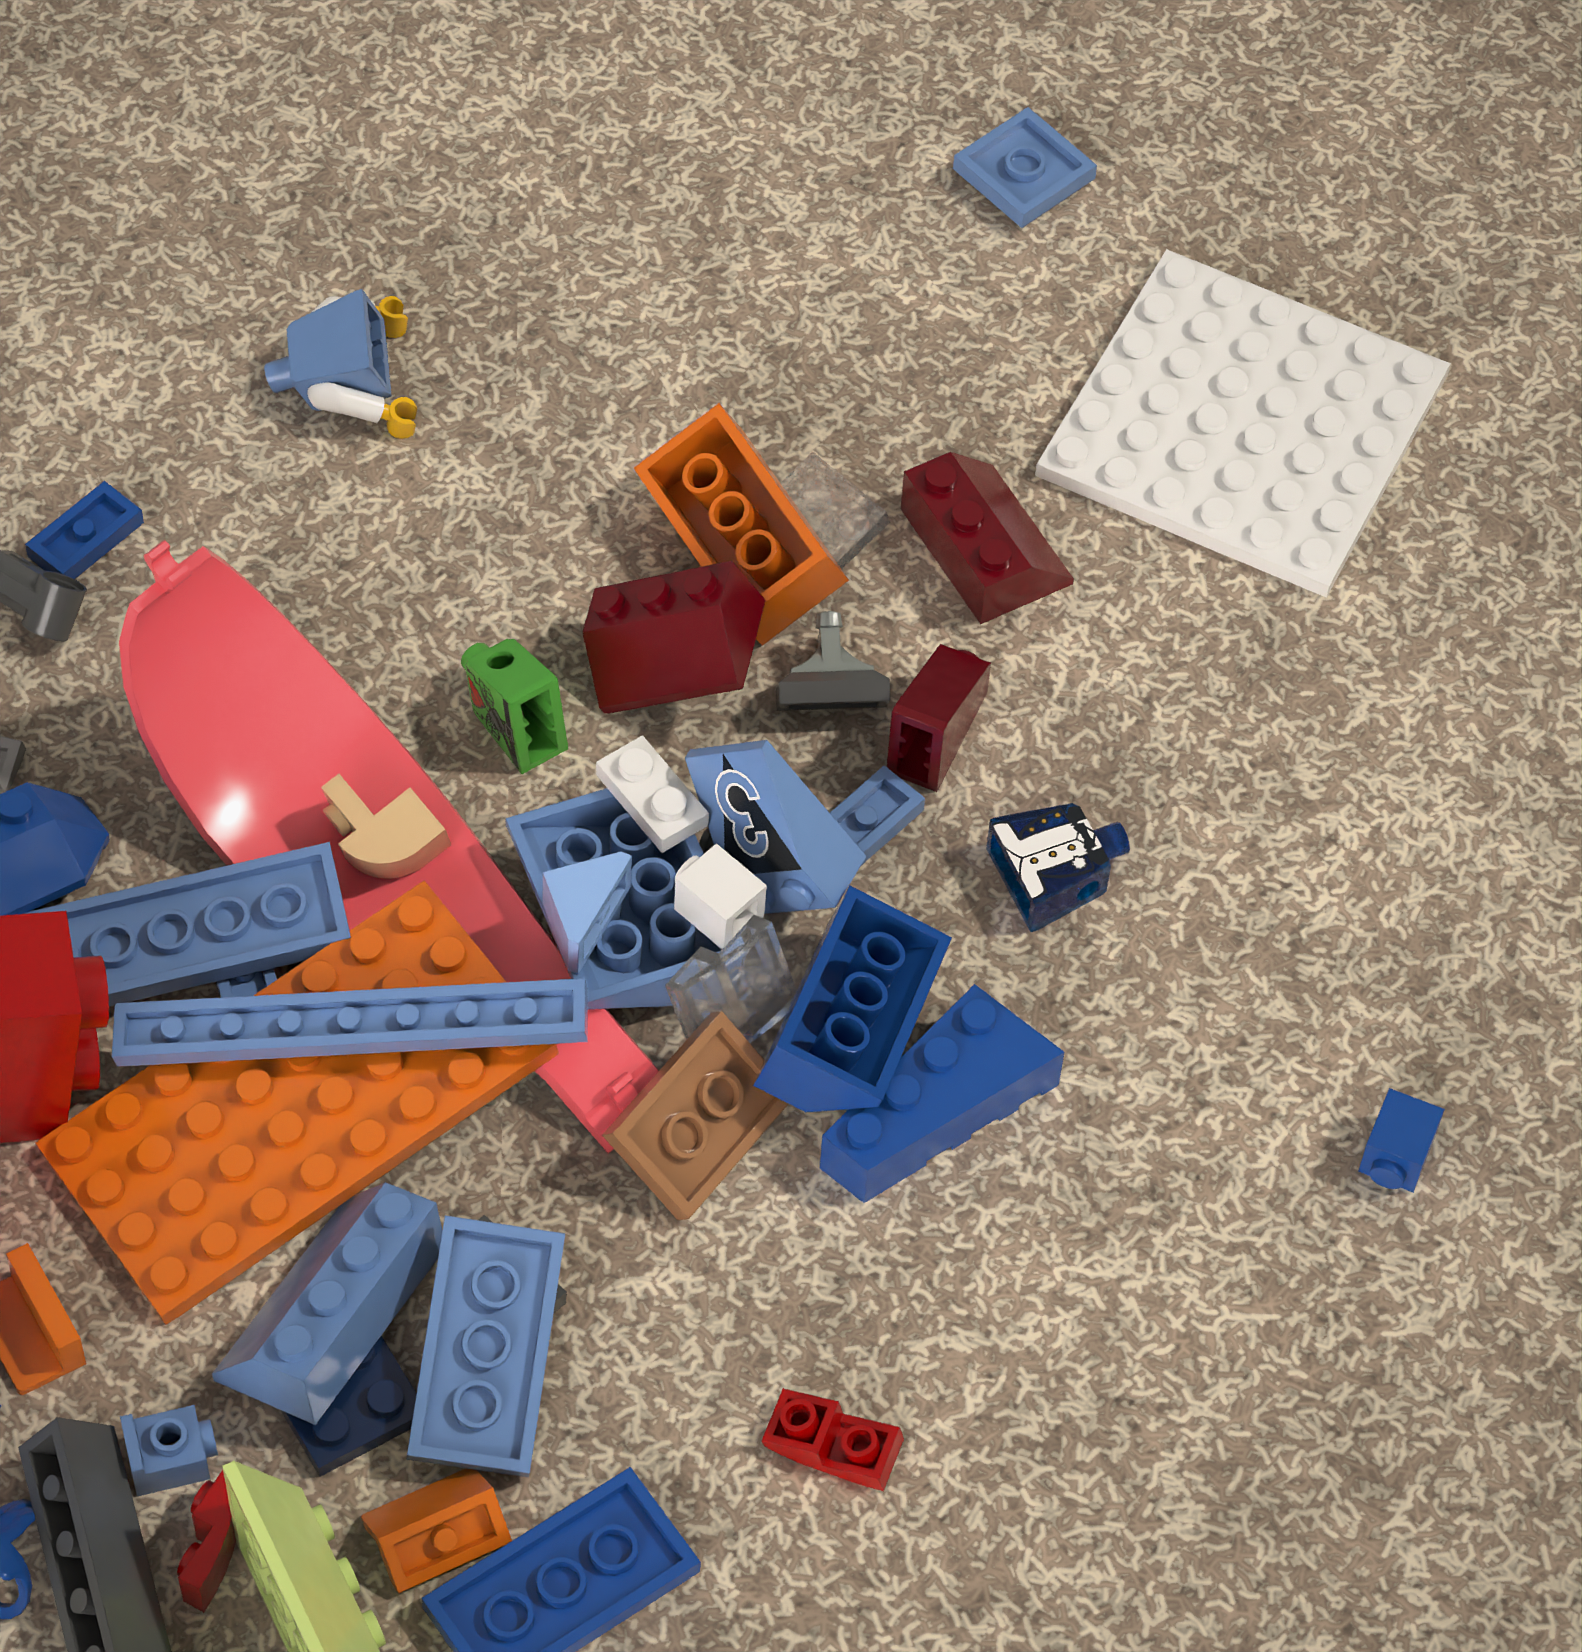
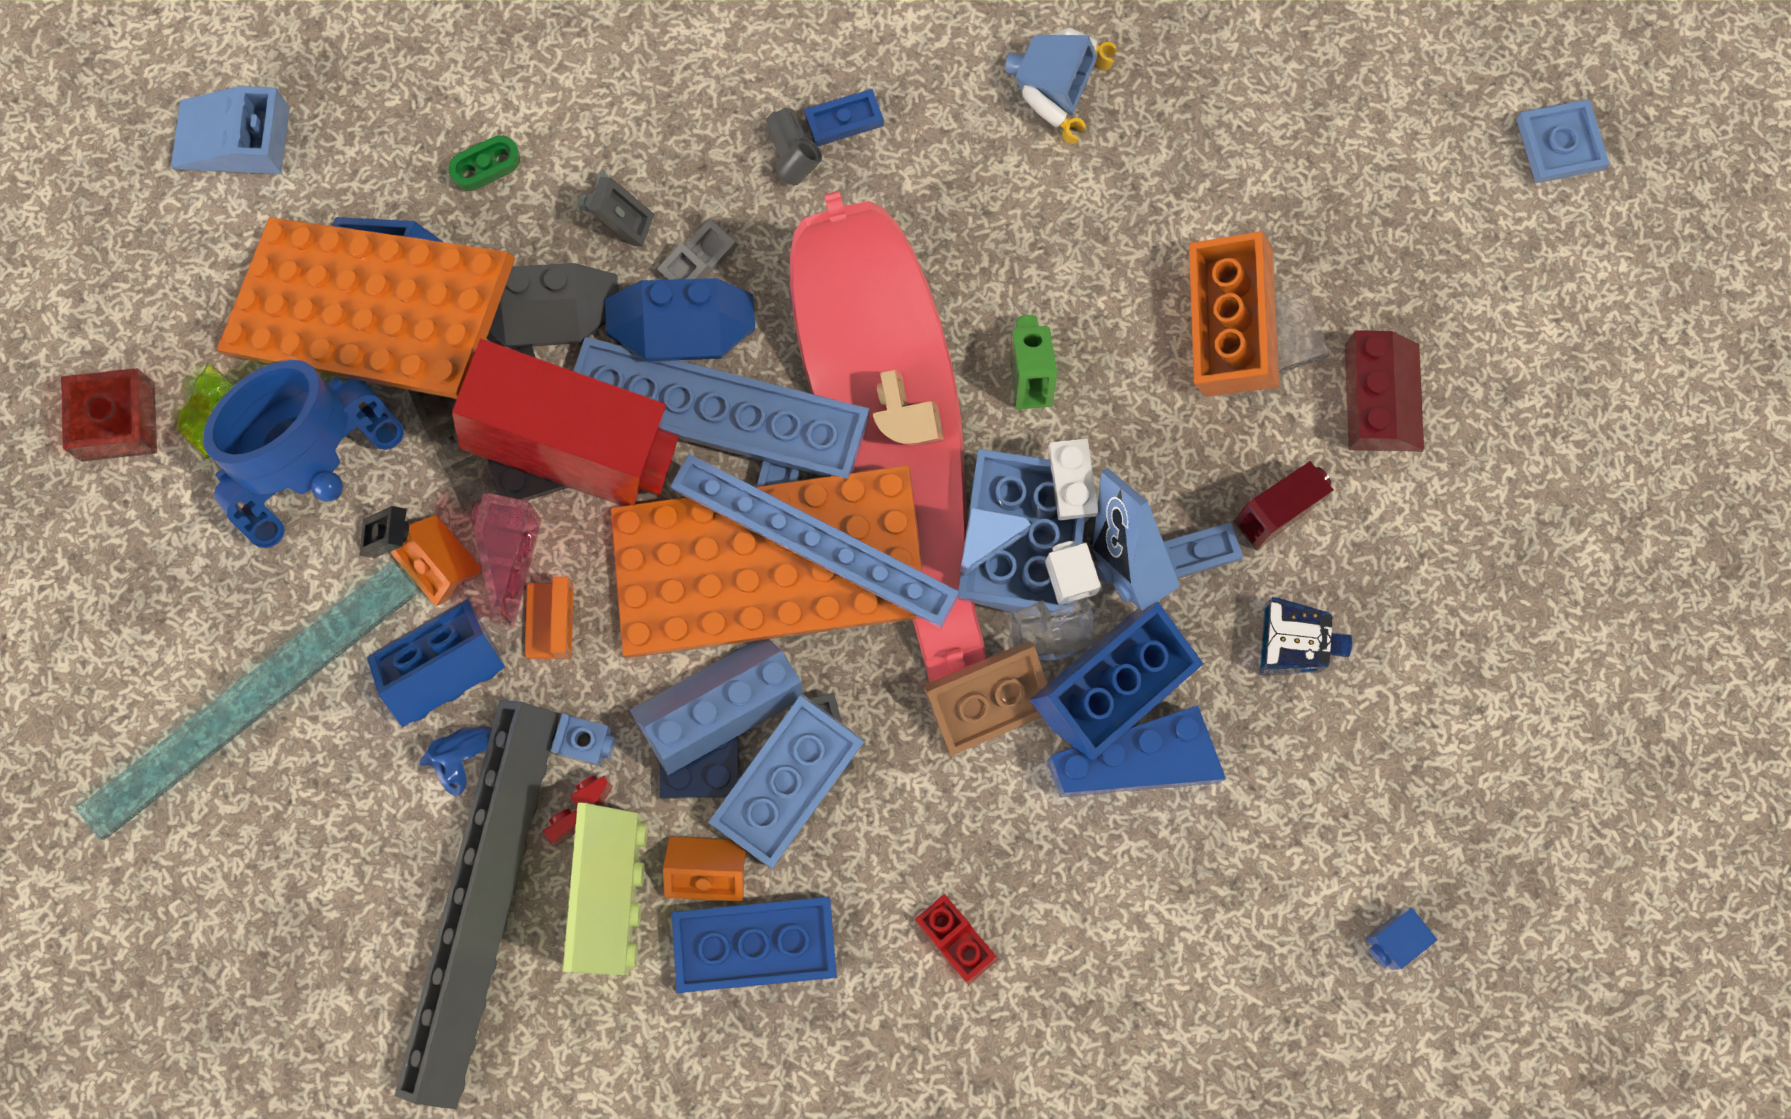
camera: 30 degrees right, 20 degrees up
dark red slope [582,561,766,714] -> none
dark grey piece [776,611,890,711] -> none
white plate [1035,249,1451,598] -> none

